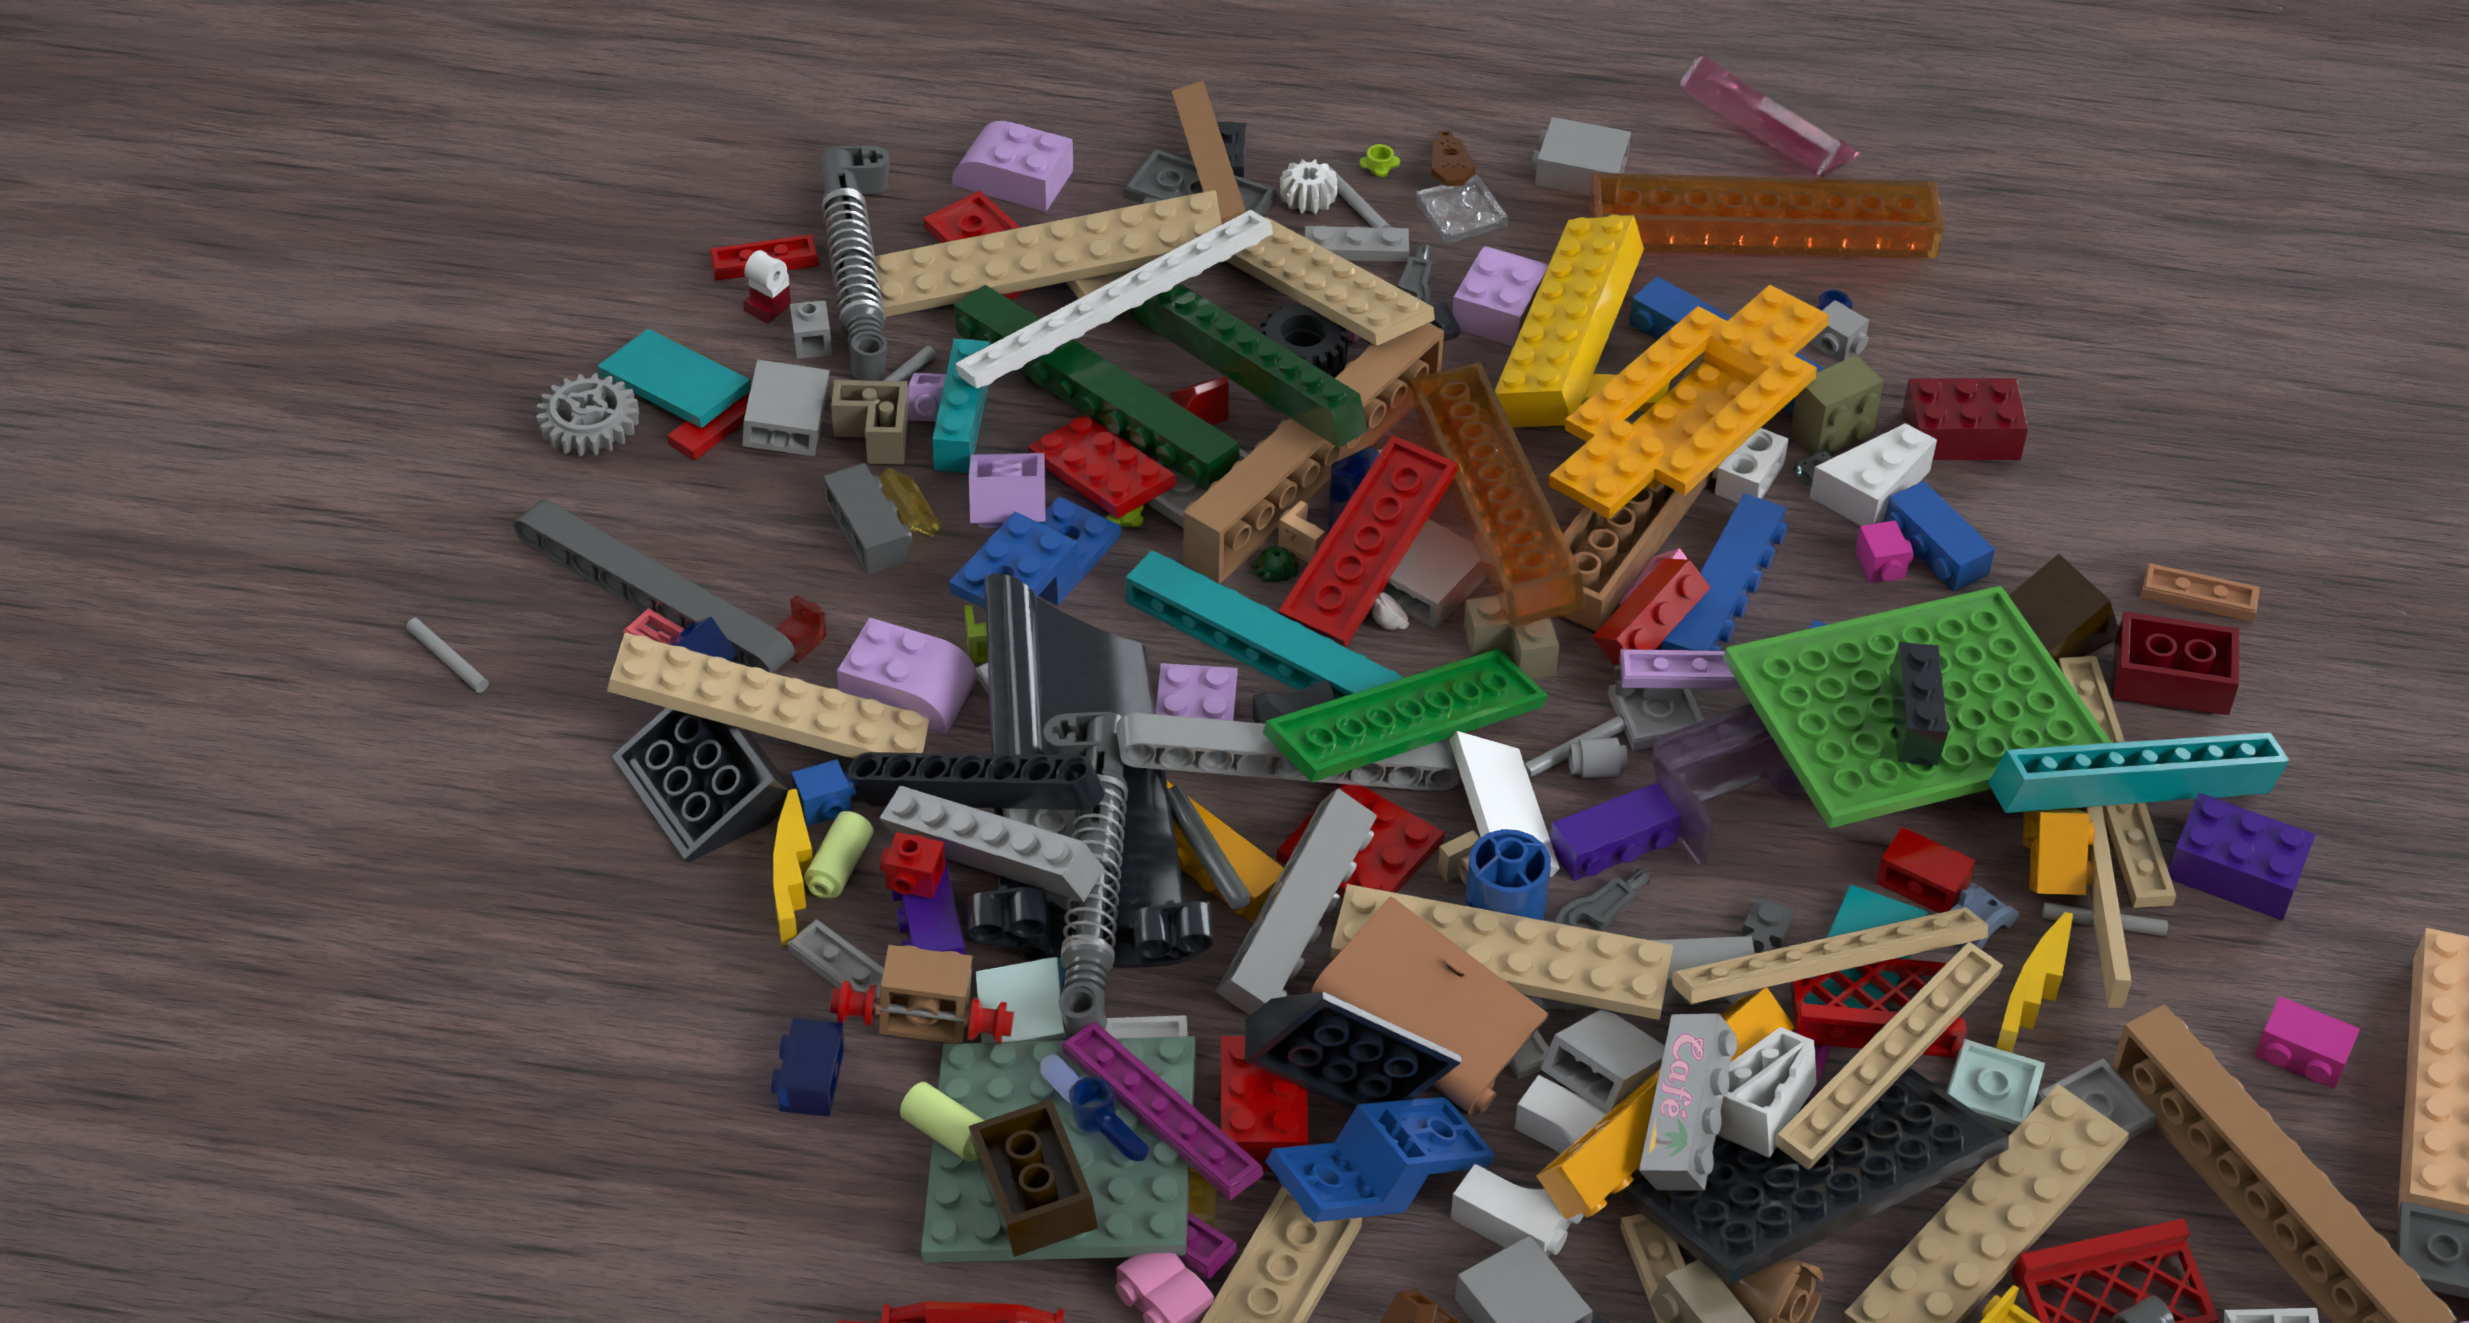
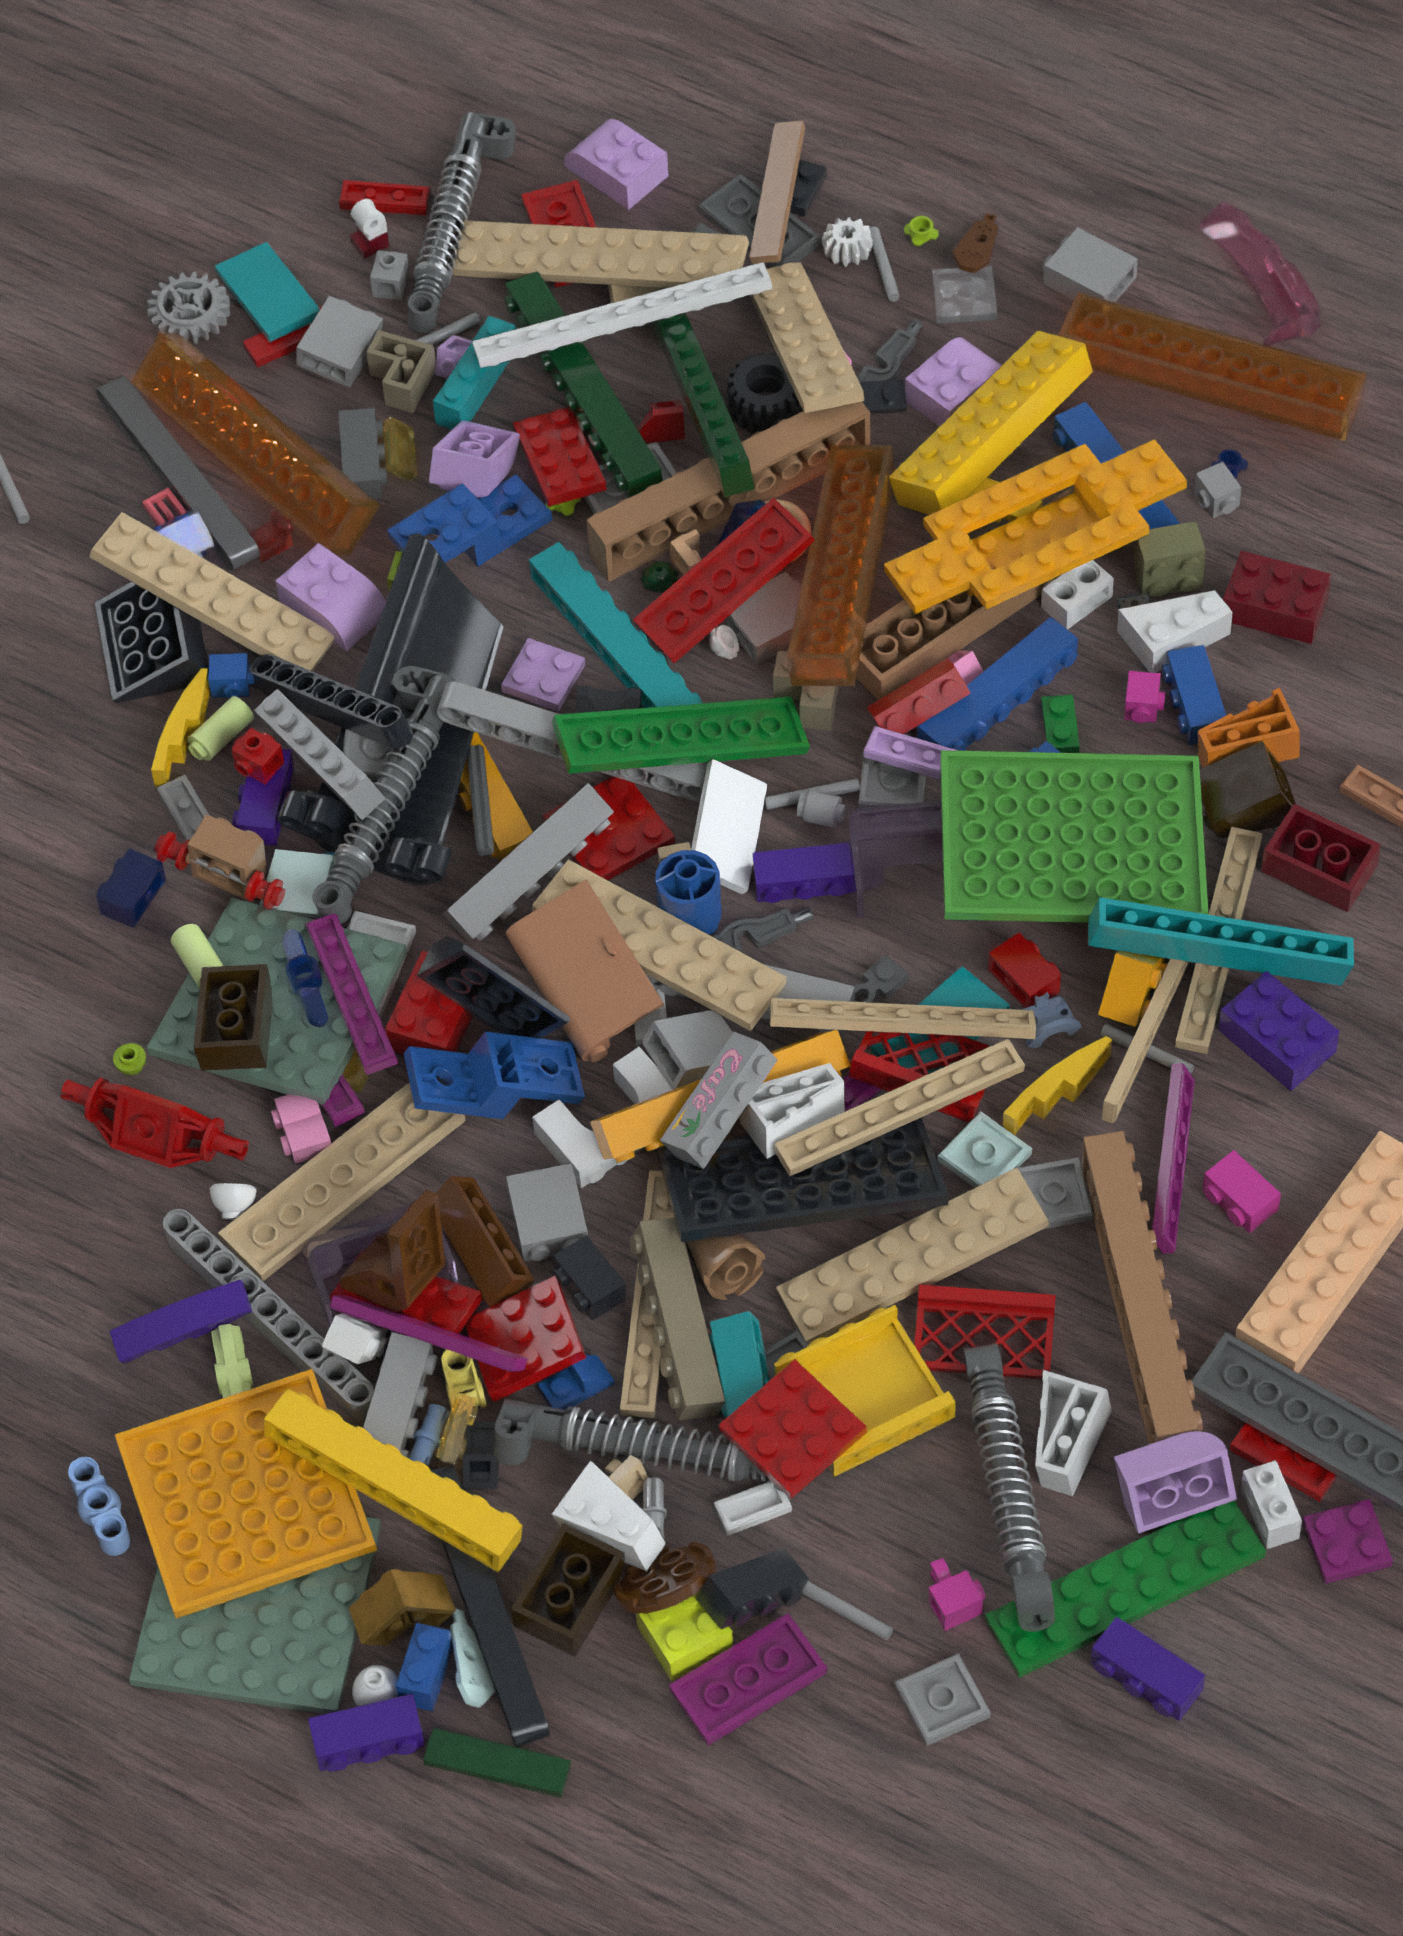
camera: 25 degrees right, 10 degrees up
light grey plate [1305,226,1409,262] -> none
black brick [1890,642,1948,765] -> none
none -> lime plate [113,1043,146,1075]
none -> clear orange brick [131,332,380,556]
none -> green plate [1041,695,1080,753]
none -> magenta tile [1152,1063,1195,1254]
none -> orange wedge [1198,687,1300,768]

